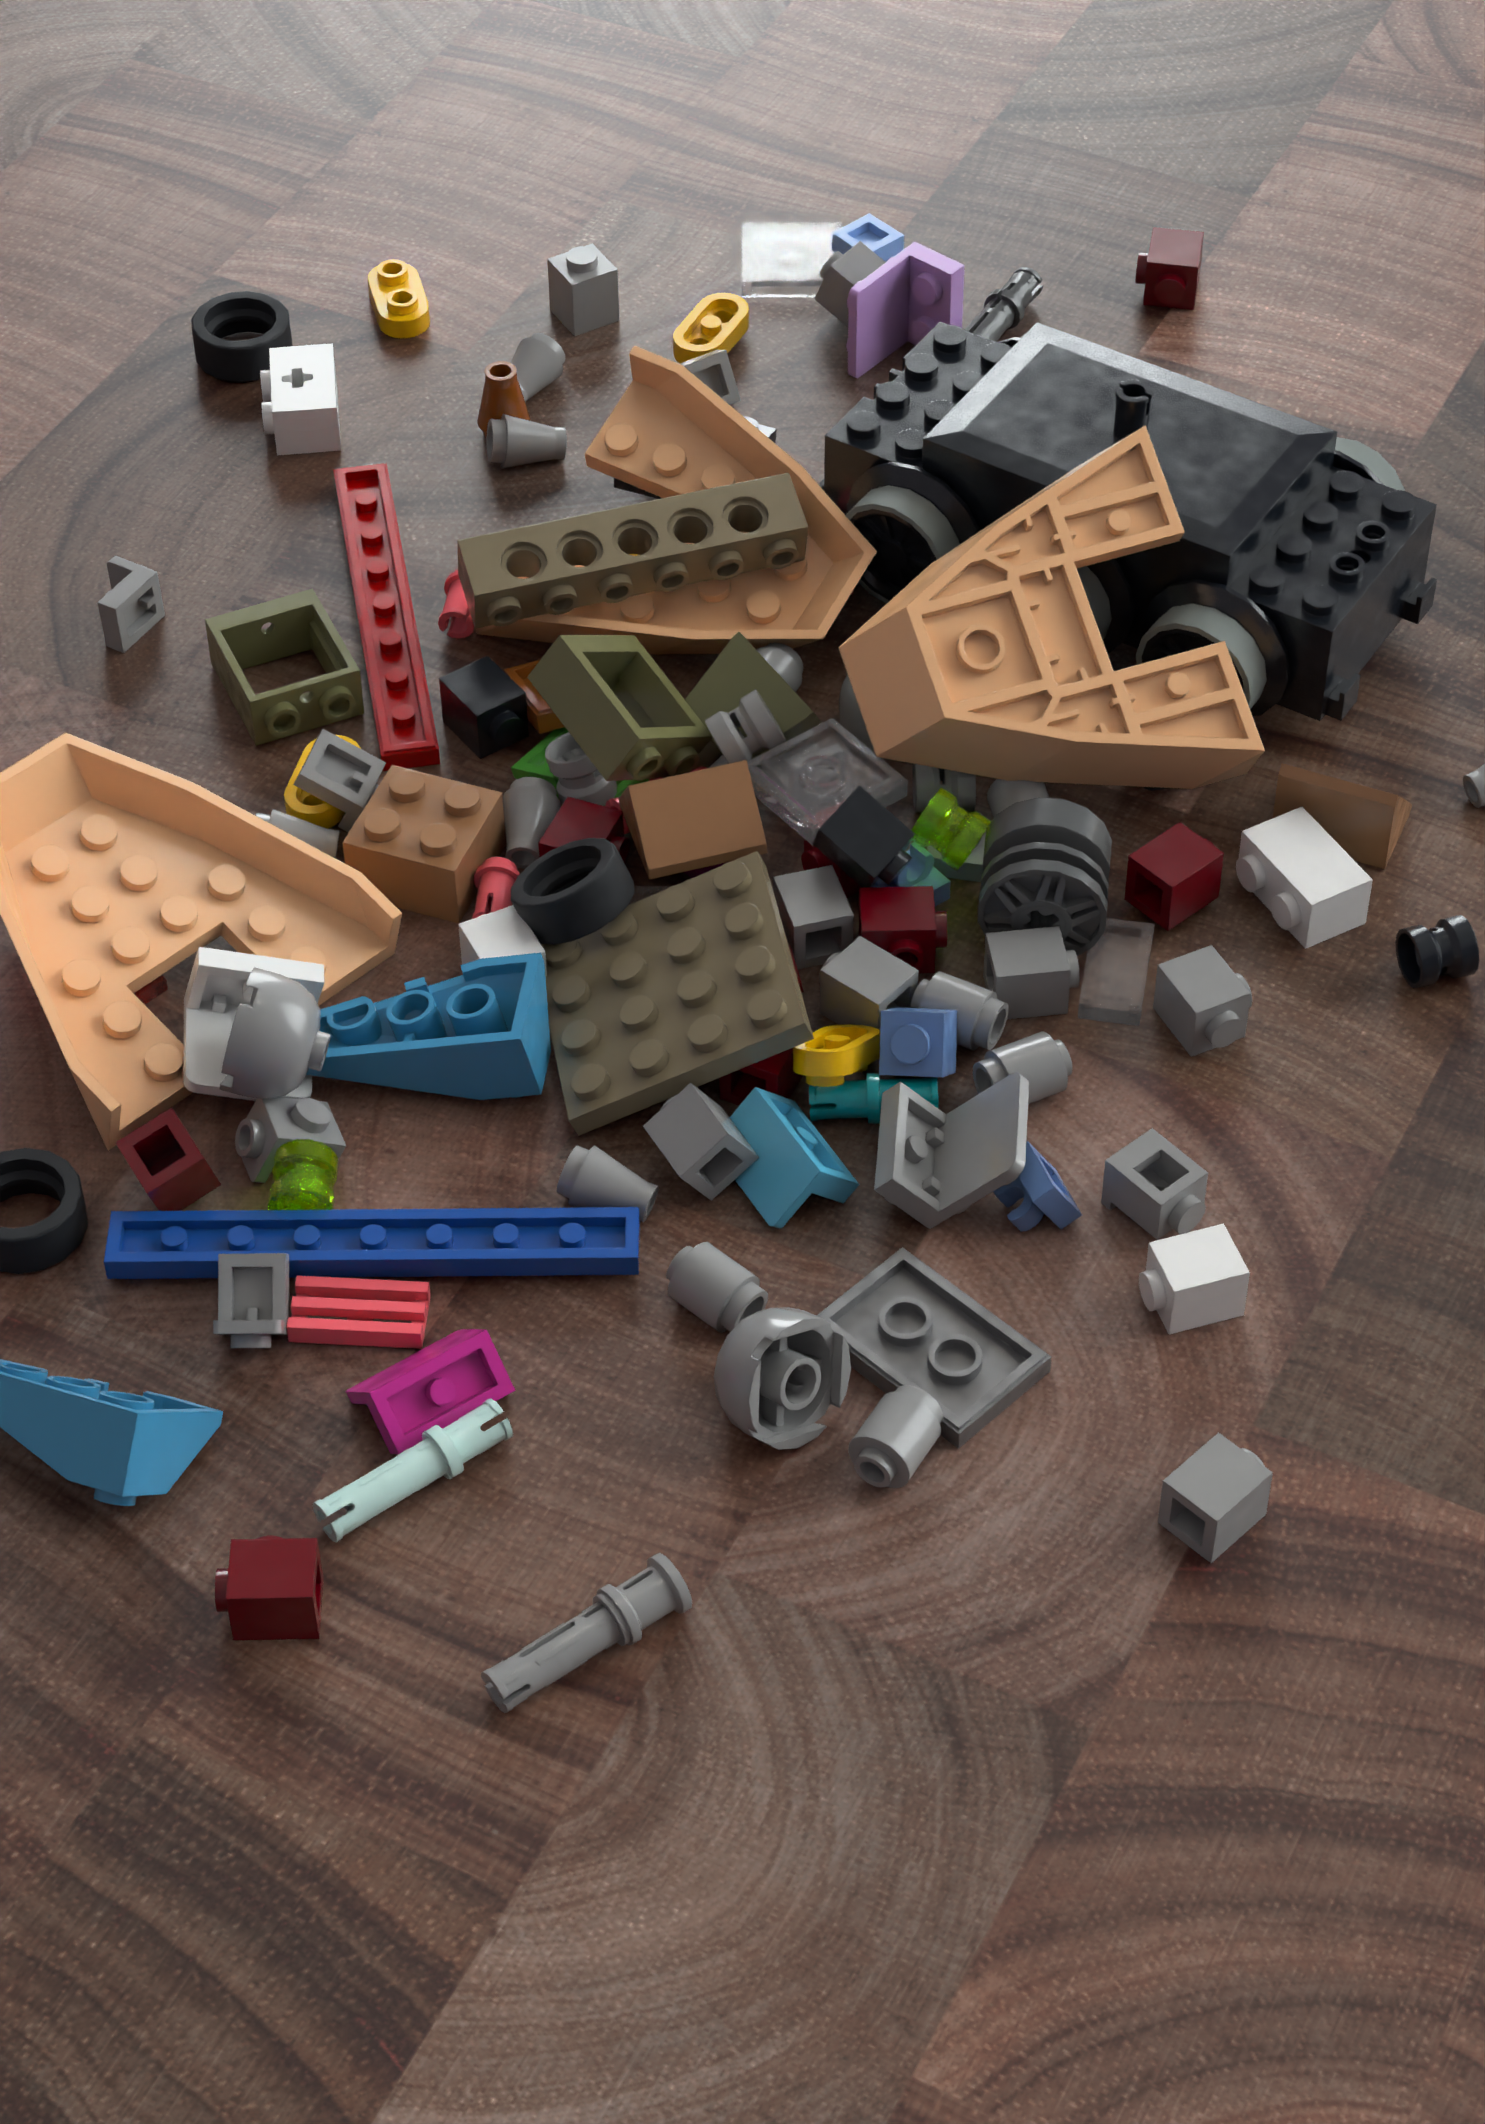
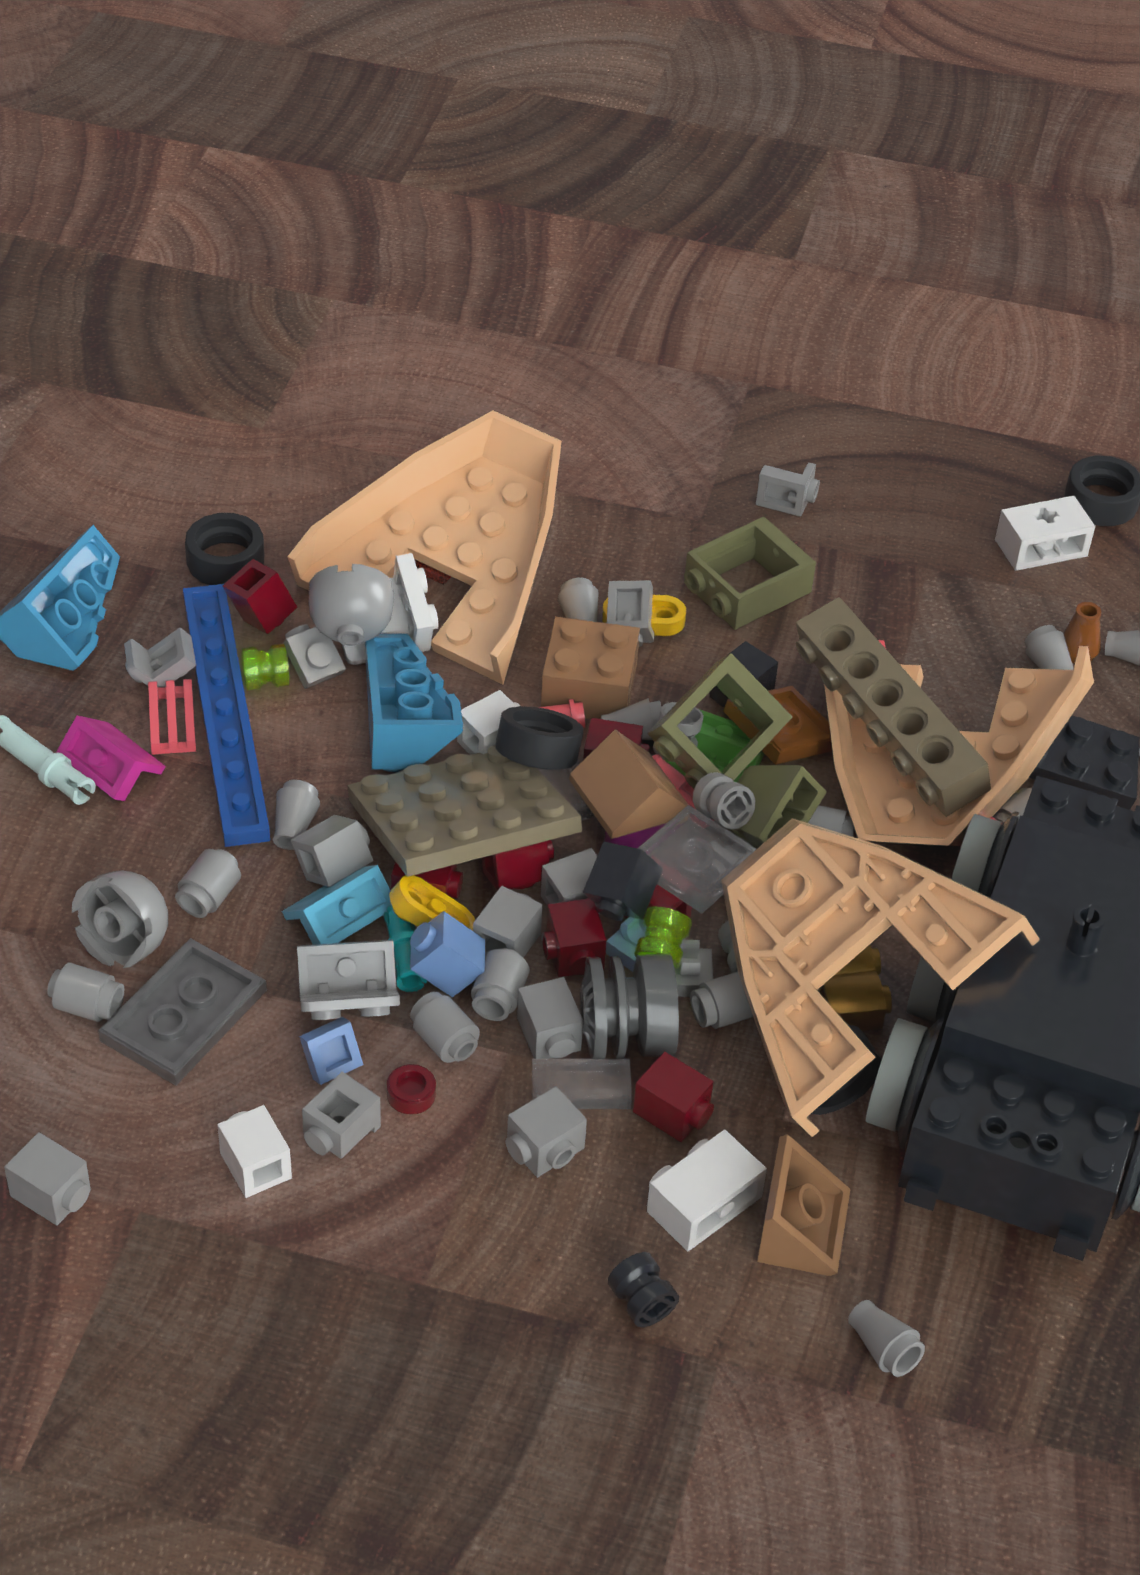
camera: 75 degrees right, 0 degrees up
red tile [333,463,440,771] -> none
none -> dark red tile [387,1064,436,1114]

